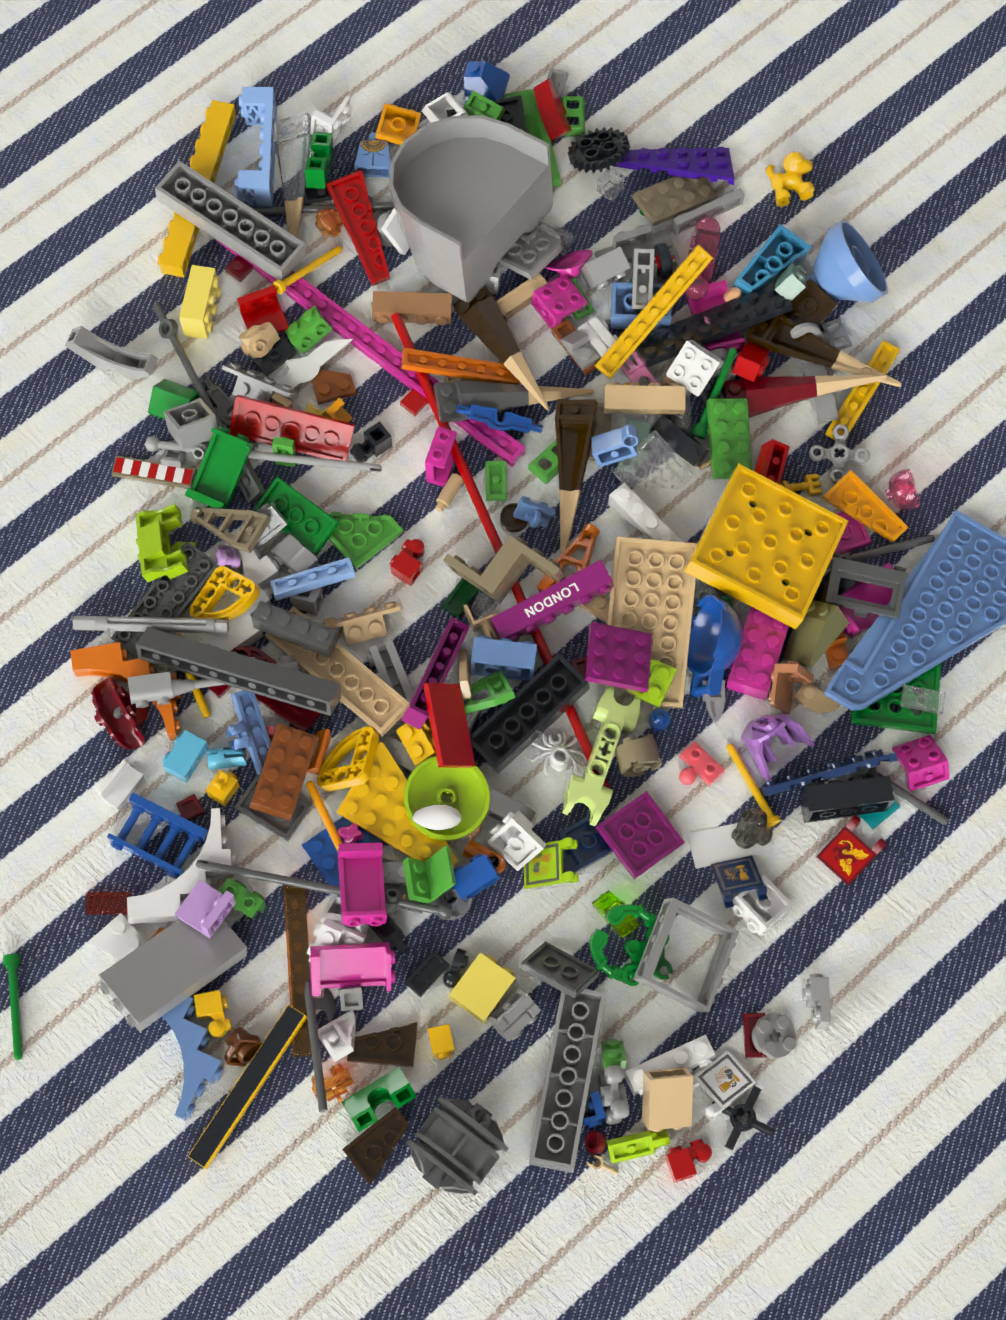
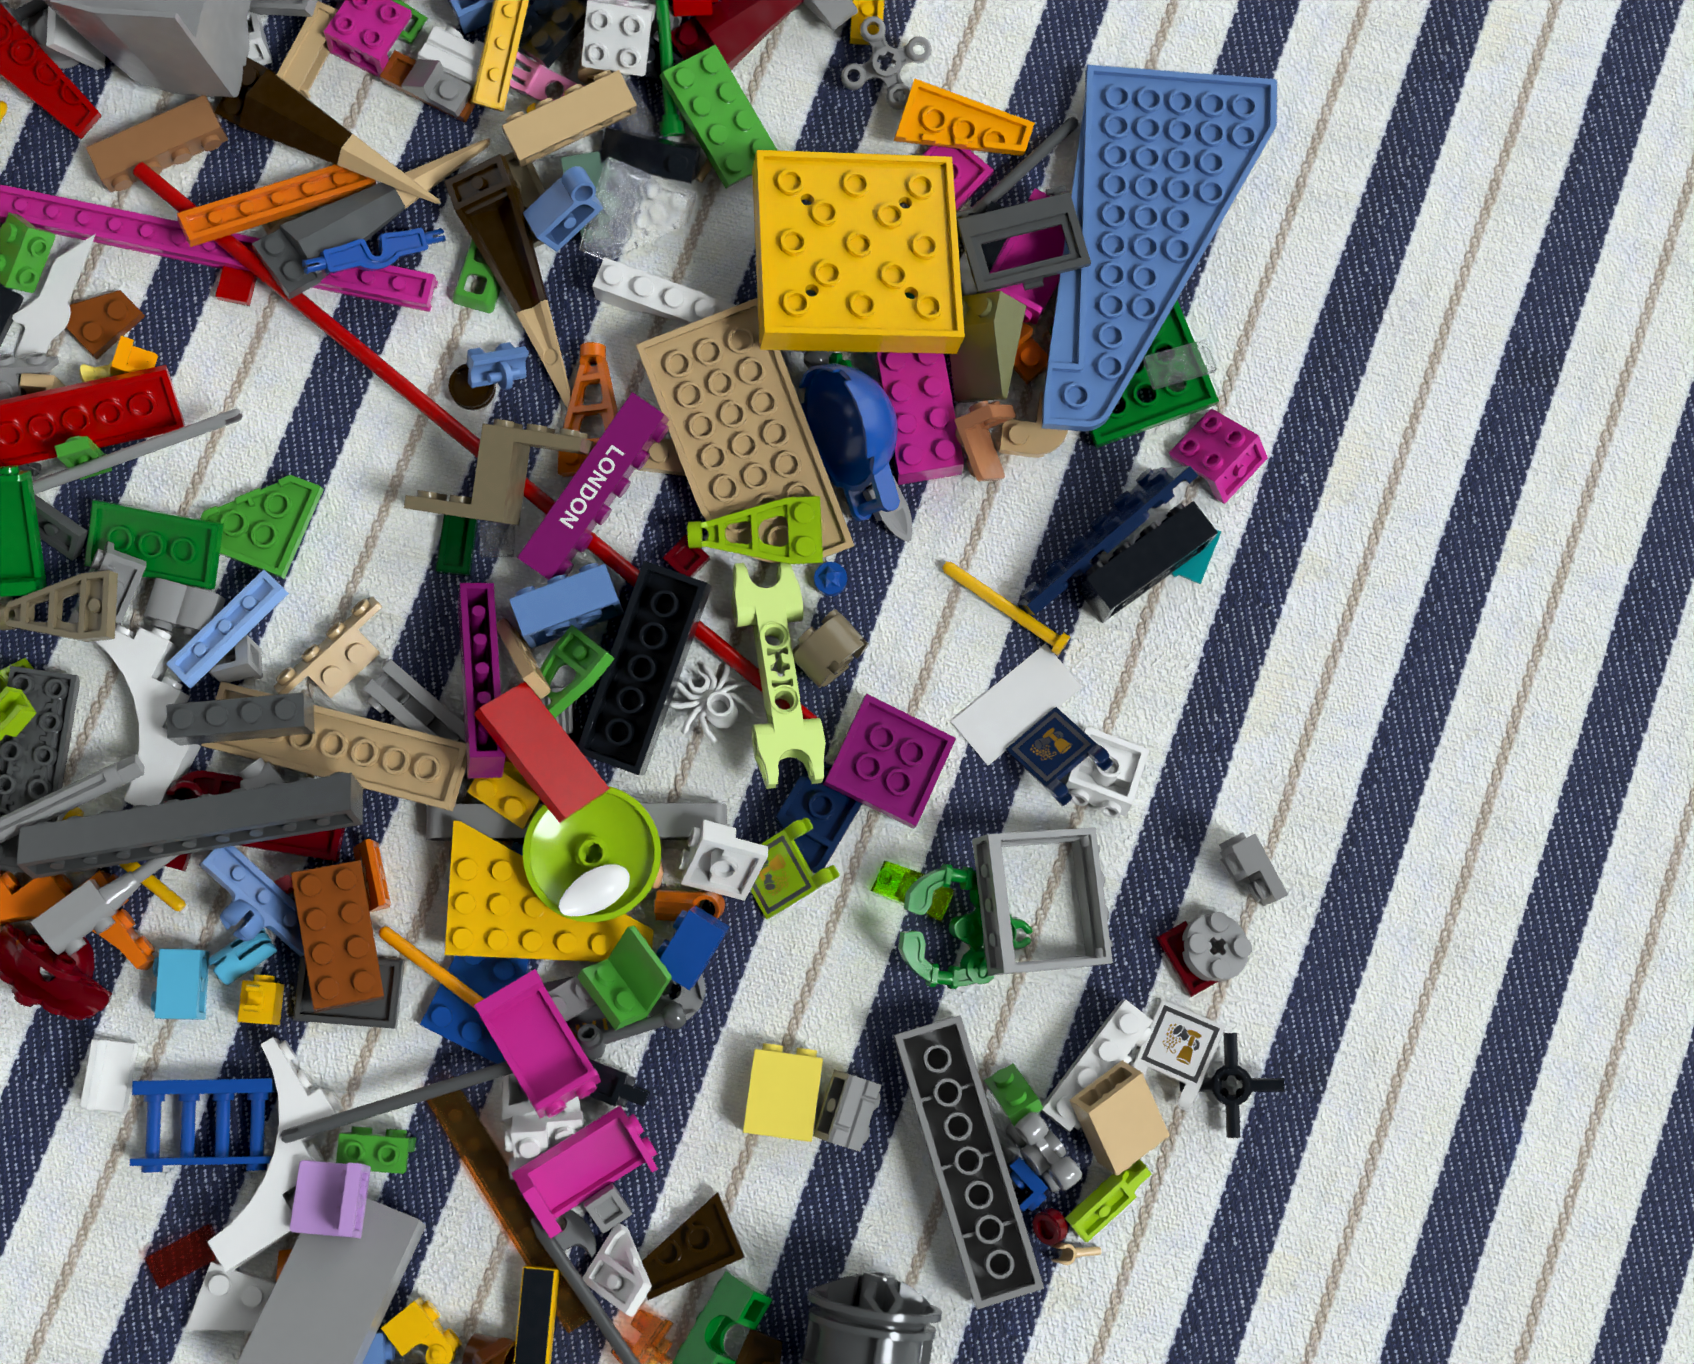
camera: 30 degrees left, 10 degrees up
dark red tile [176,793,205,821] -> none
yellow beam [189,566,260,621] -> none
lavender plate [215,545,241,569] -> none
yellow beam [317,726,379,792] -> none
dark pink piece [337,824,363,844] -> none
black brick [350,421,392,463] -> none
red brick [390,539,425,586] -> none
black plate [404,950,450,998] -> none
dark pink panel [425,426,457,487] -> none
yellow brick [427,1024,455,1060] -> none
tan cylinder [435,473,464,512] -> none
black plate [443,948,469,988] -> none
tan bracket [464,604,500,640] -> none
bright green plate [485,461,506,501] -> none
dark grey tile [520,941,600,998] -> none
magenta plate [585,622,652,693] -> none
red brick [665,1139,712,1183] -> none
coral plate [679,741,725,786] -> none
clear smoke plate [731,808,773,849] -> none
medium lavender piece [741,713,815,782] -> none
red brick [755,439,790,485] -> none
yellow hinge [780,474,823,496] -> none
flag [816,815,887,886] -> none
dark grey bar [864,767,949,825] -> none
clear pink cylinder [885,469,920,510] -> none

